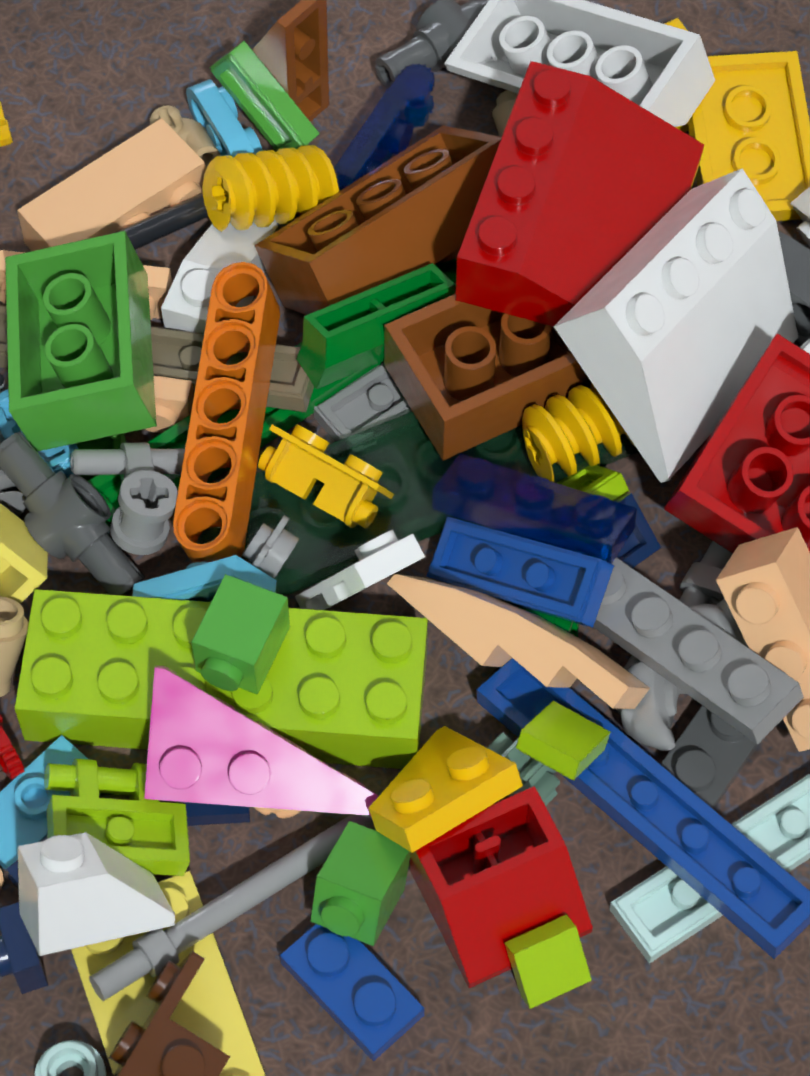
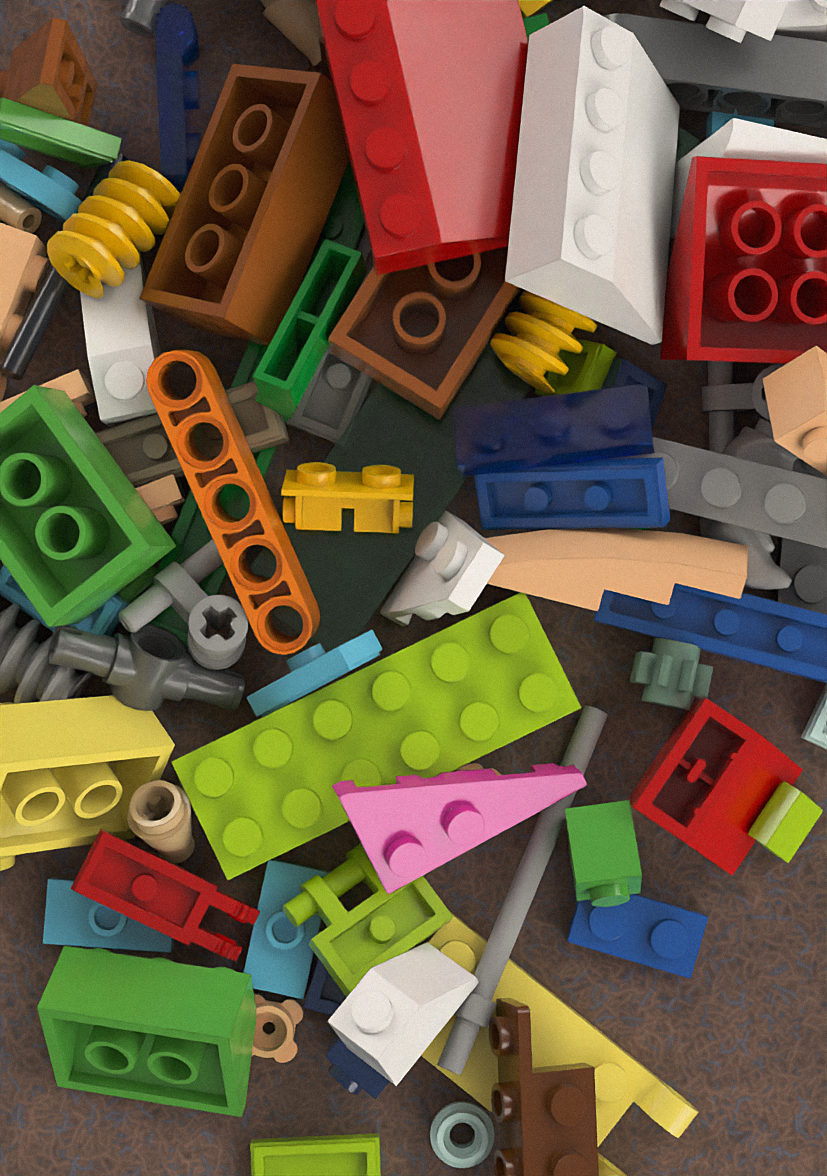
camera: 30 degrees left, 25 degrees up
bright green brick [191,574,290,695] -> none
light grey plate [242,515,299,579] -> none
yellow wing [369,726,523,853] -> none
lime tile [516,701,611,780] -> none

